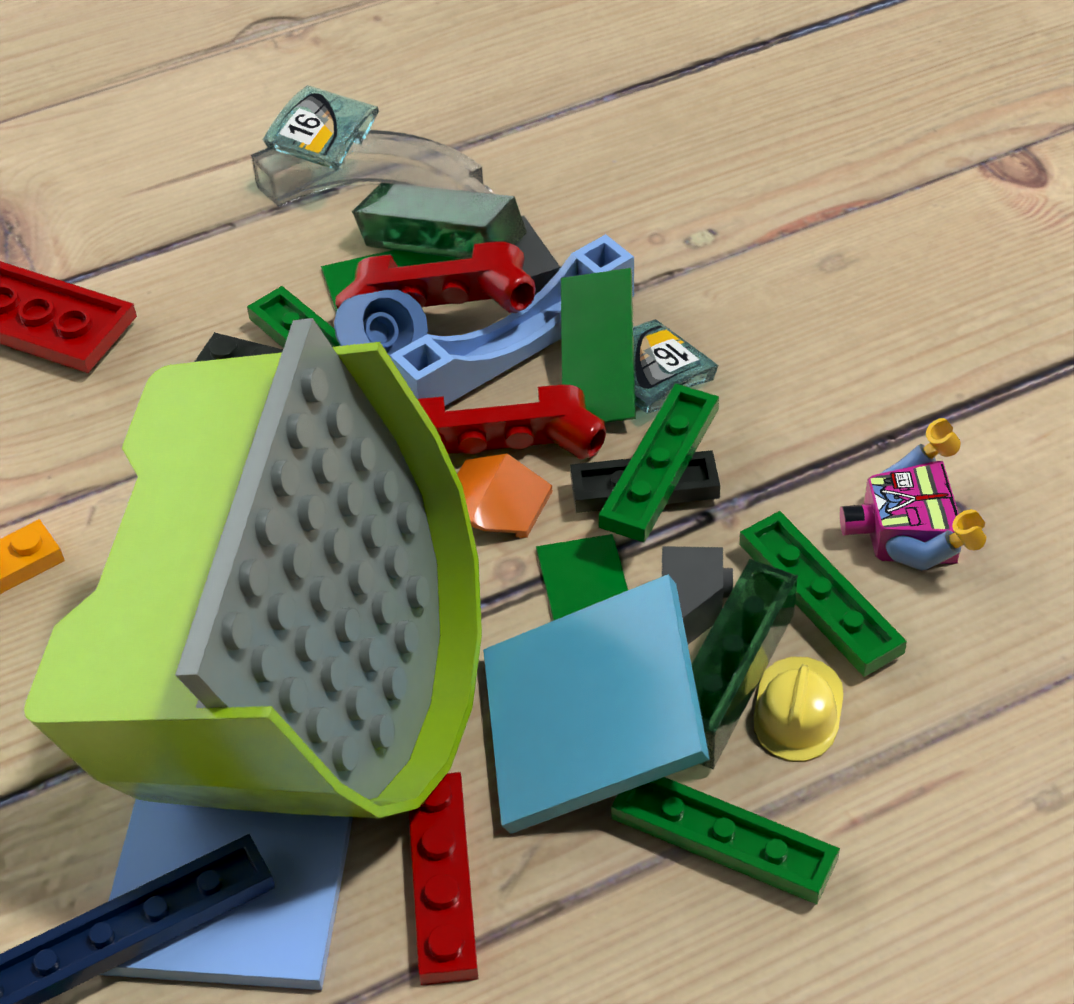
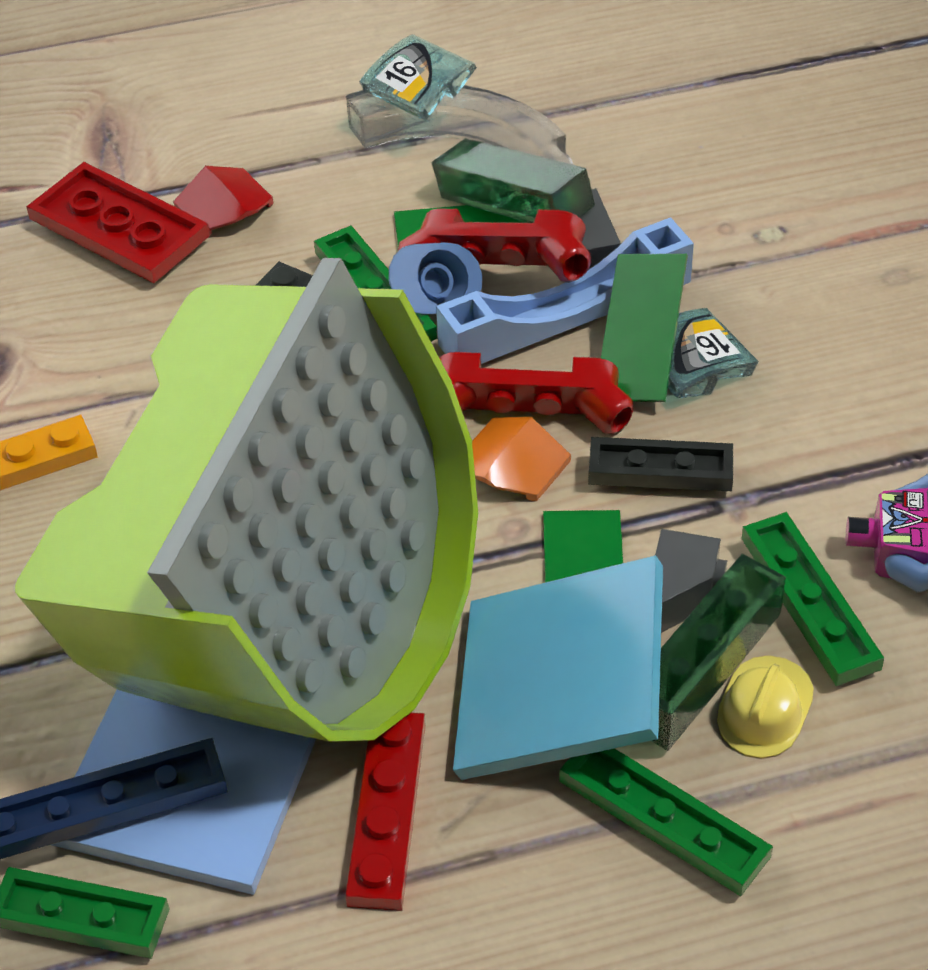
camera: 10 degrees right, 0 degrees up
green plate [599,383,719,543] -> none
none -> slope [173,165,274,235]

